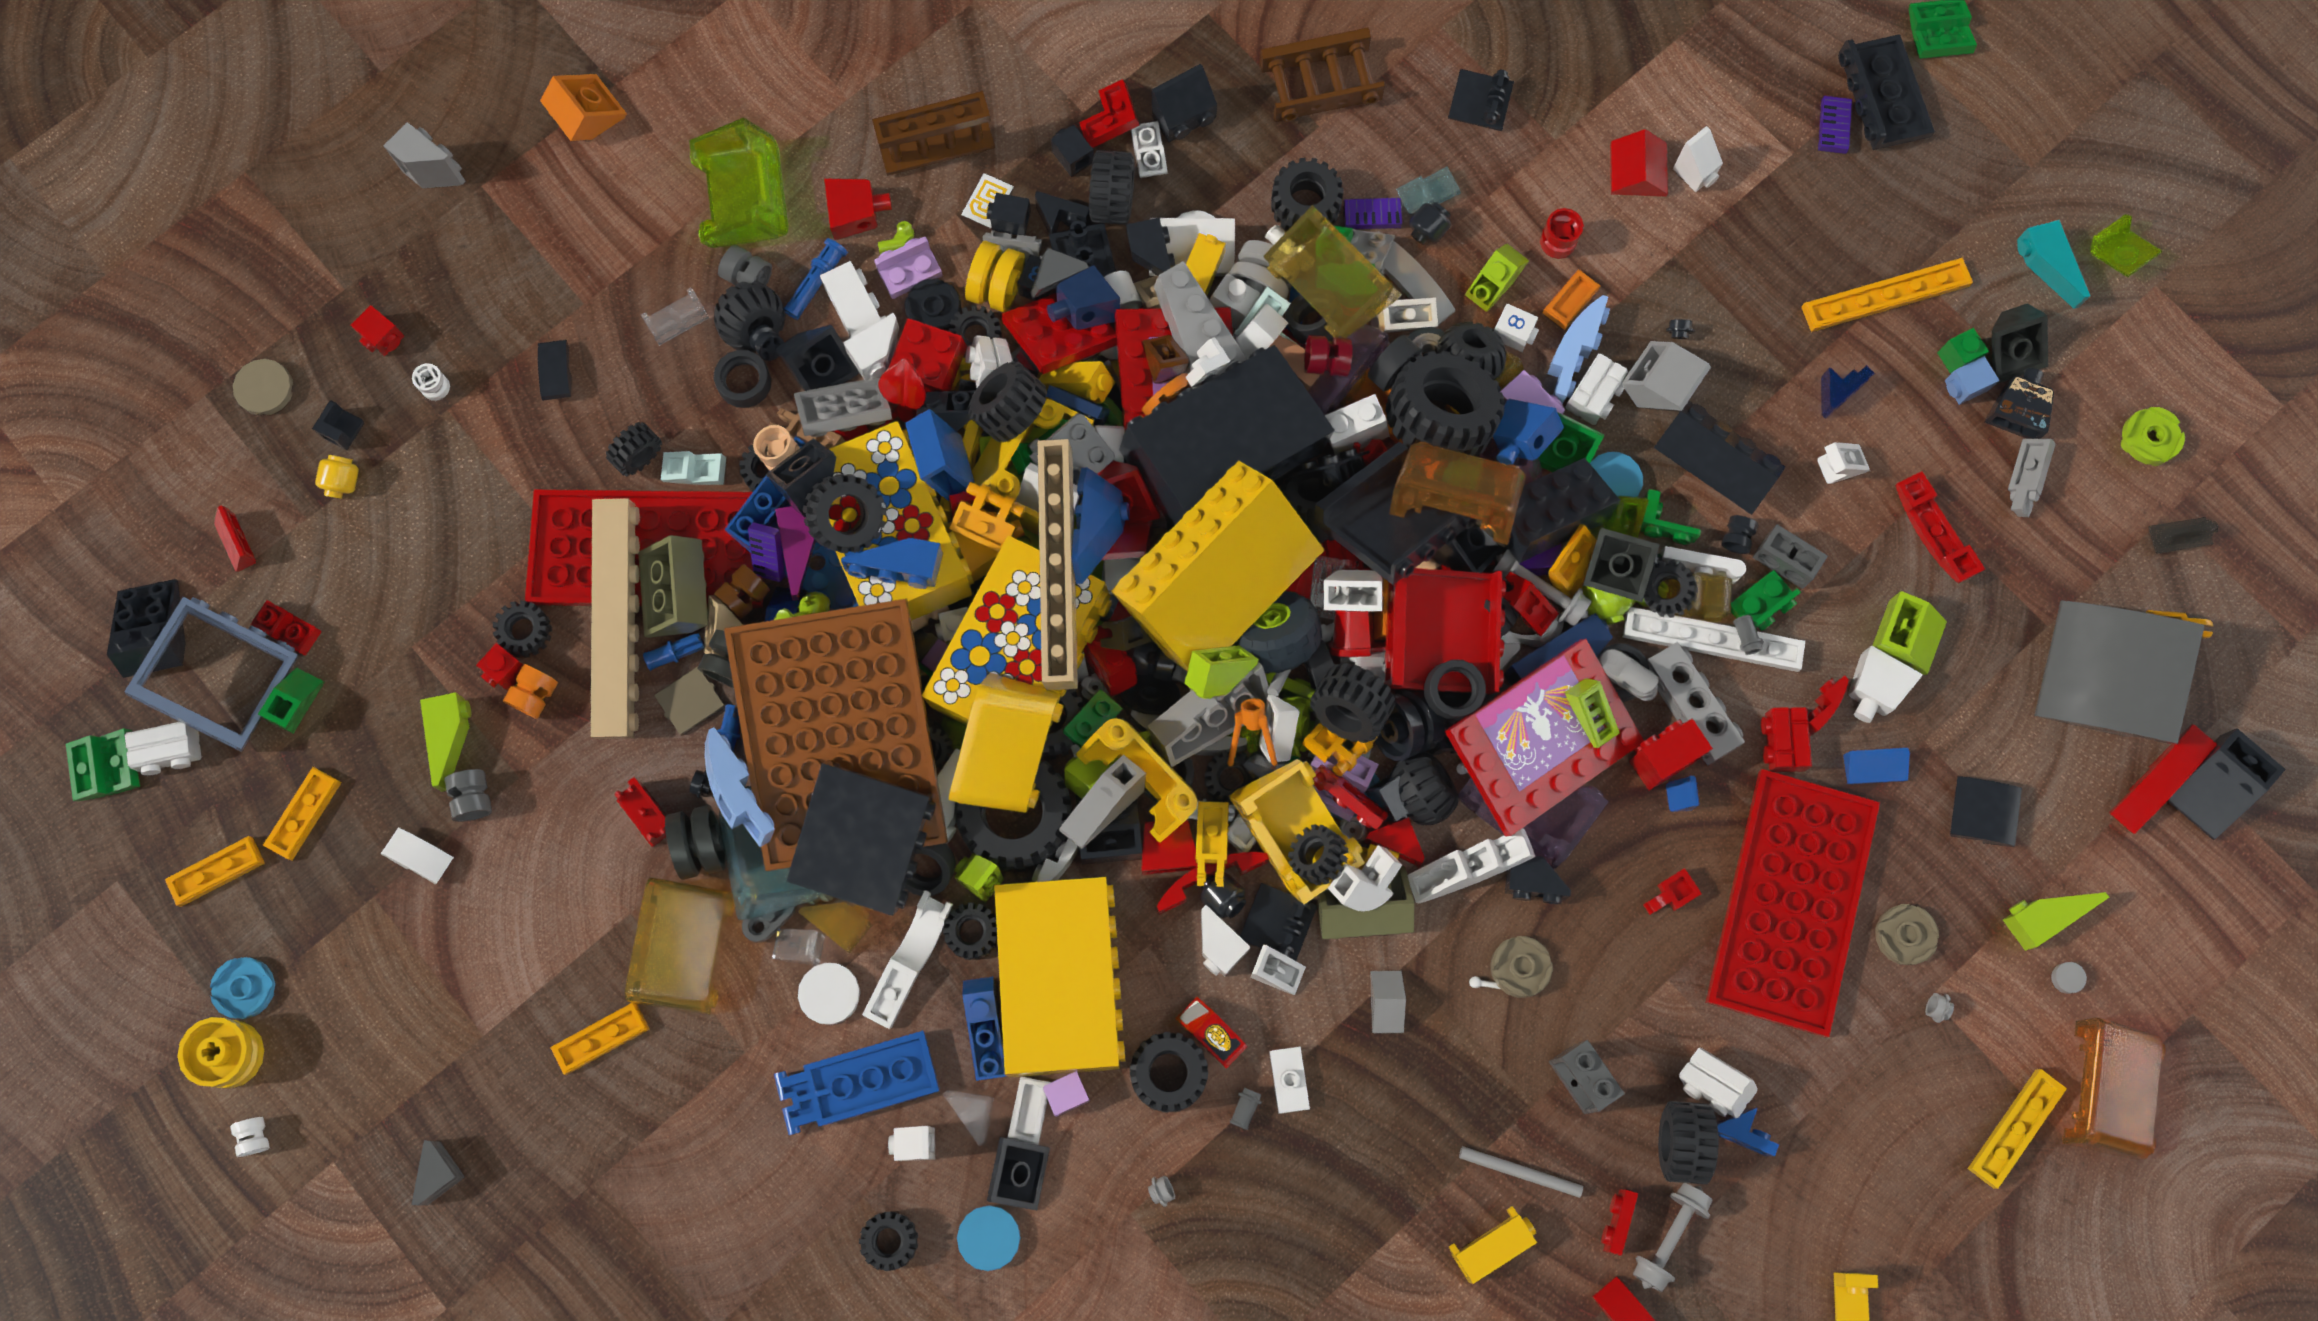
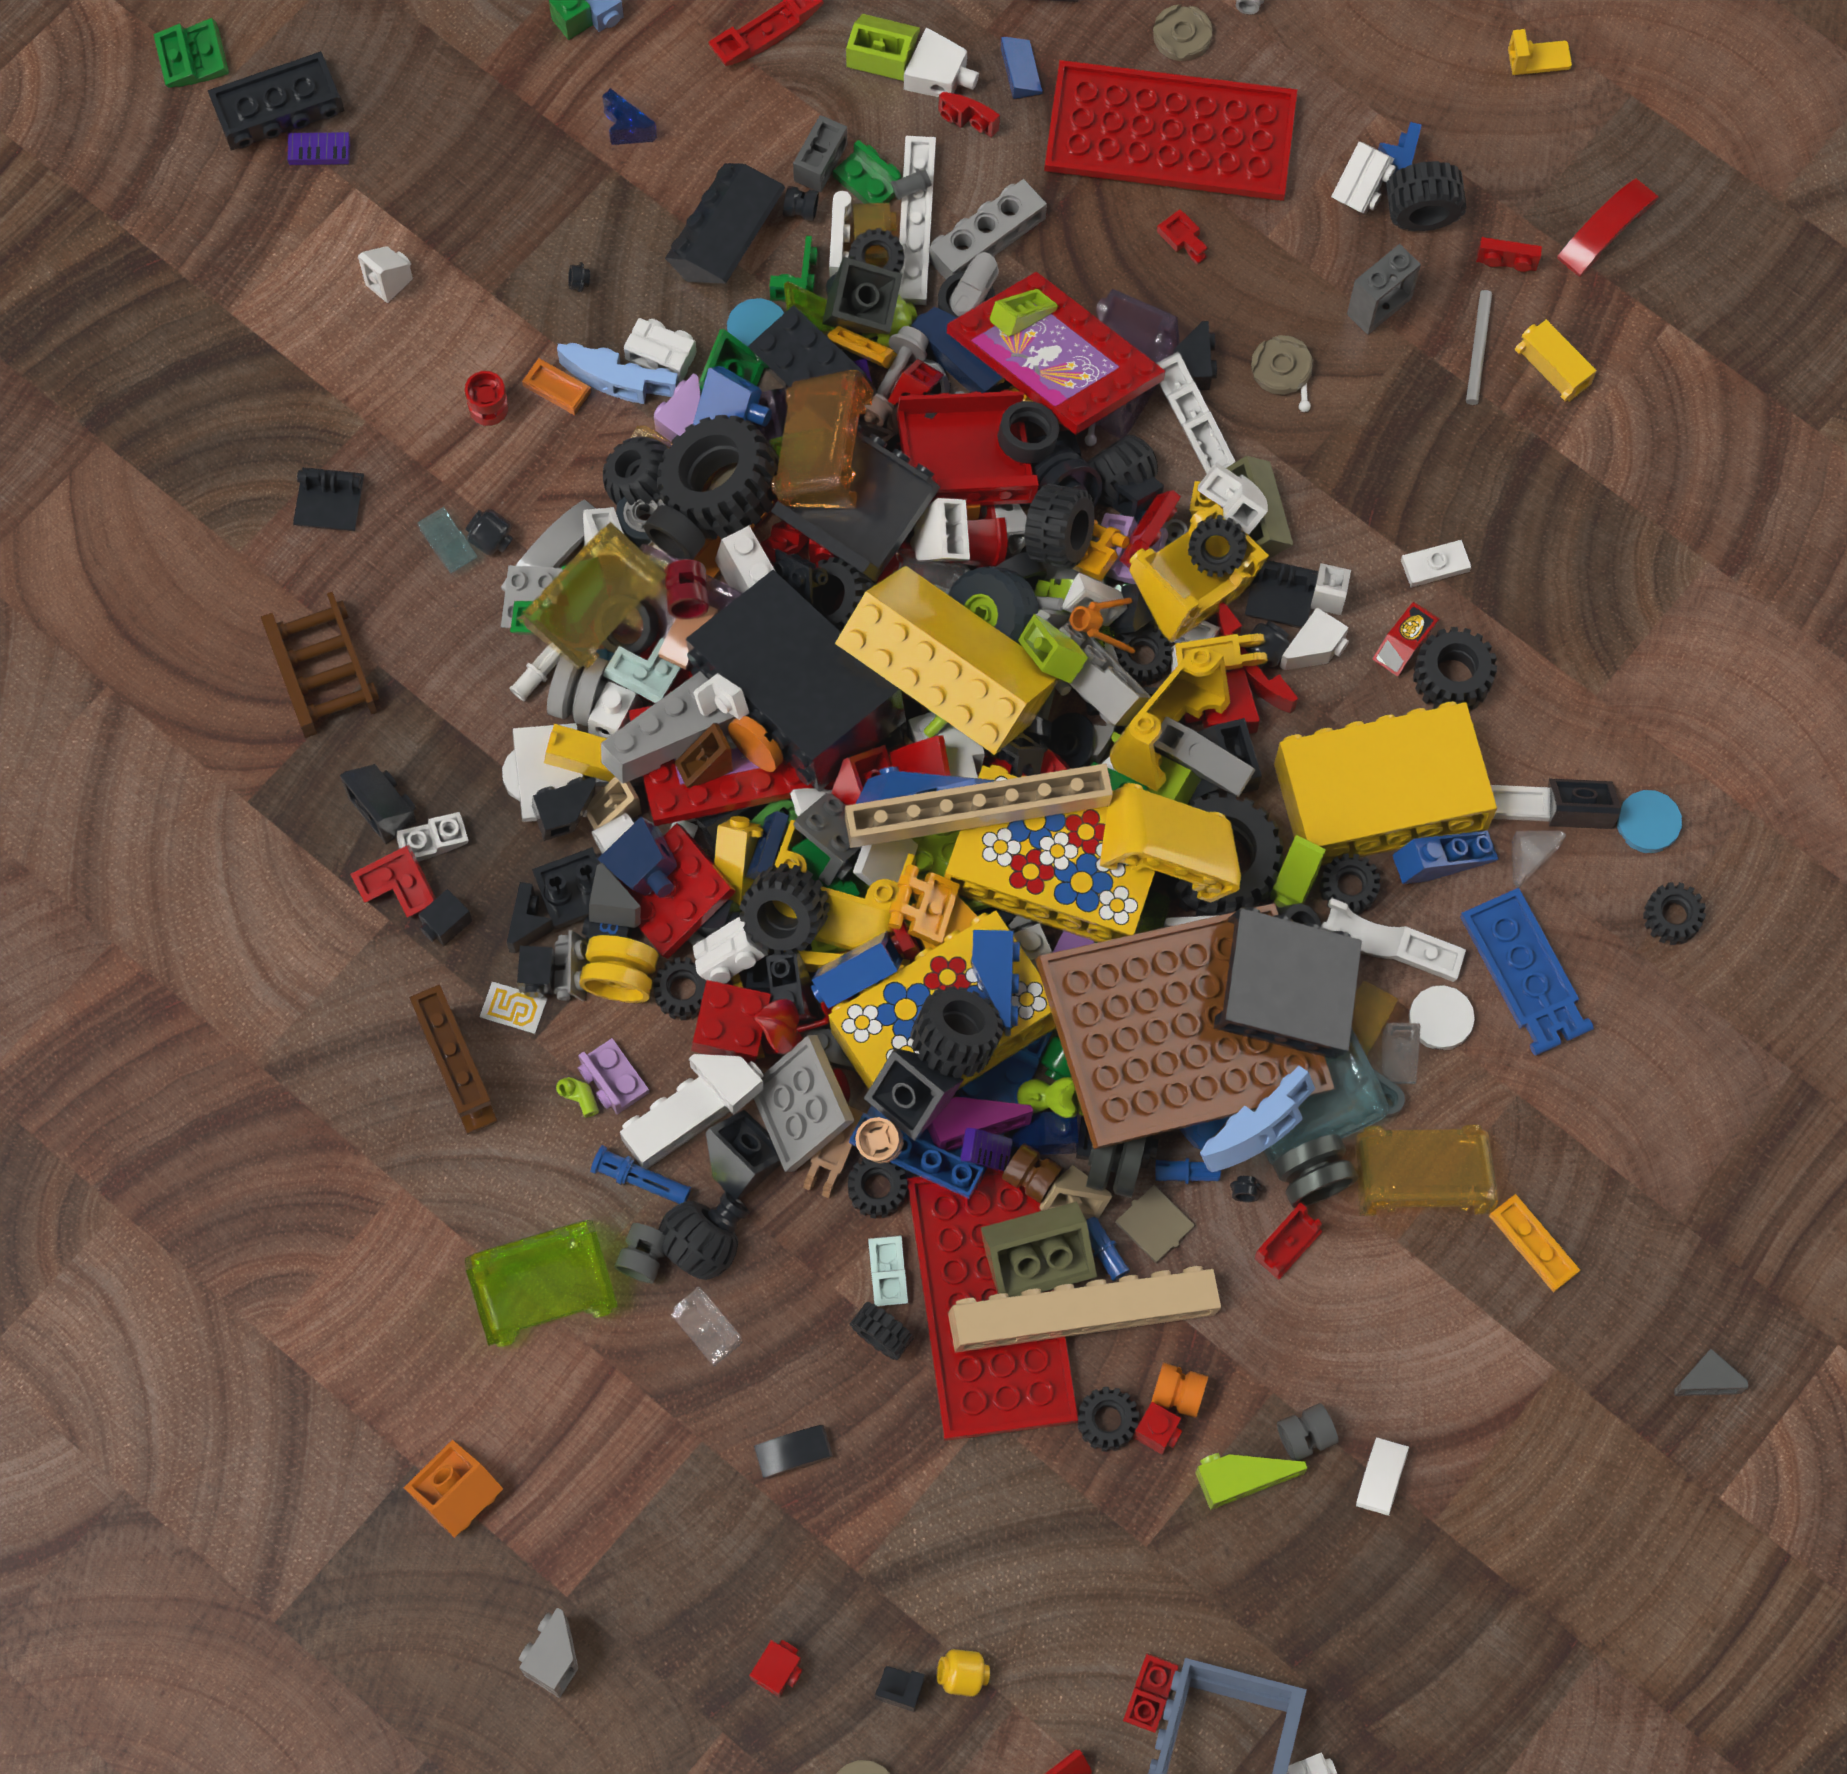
camera: 100 degrees left, 5 degrees down
light orange tile [165,836,265,907] -> none
yellow wheel [177,1017,264,1089] -> none
dark azure tile [210,957,275,1019] -> none
white wheel [230,1117,270,1157] -> none
green slope [258,668,325,734] -> none
light orange tile [263,767,342,861] -> none
white wheel [412,363,450,401] -> none
black tyre [713,350,772,408] -> none
red torso [824,178,892,240] -> none
white slope [888,1126,935,1161] -> none
black tile [905,279,962,331] -> none
white slope [1032,838,1080,882] -> none
lavender panel [1043,1071,1090,1117] -> none
black tyre [1089,150,1135,225] -> none
light grey plate [1148,1176,1175,1207] -> none
dark grey pin [1230,1088,1262,1130] -> none
white slope [1235,304,1288,360] -> none
black tyre [1271,157,1343,237] -> none
dark purple tile [1344,198,1402,229] -> none
red slope [1364,818,1425,867] -> none
light grey slope [1370,971,1406,1033] -> none
lime slope [1465,243,1529,312] -> none
white brick [1494,304,1539,352] -> none
red slope [1610,129,1668,197] -> none
light grey slope [1622,341,1711,411] -> none
red brick [1629,718,1713,791] -> none
light grey piece [1633,1183,1713,1292] -> none
blue slope [1666,776,1699,812] -> none
red brick [1761,707,1812,772] -> none
light orange tile [1801,257,1973,332] -> none
white slope [1818,442,1870,484] -> none

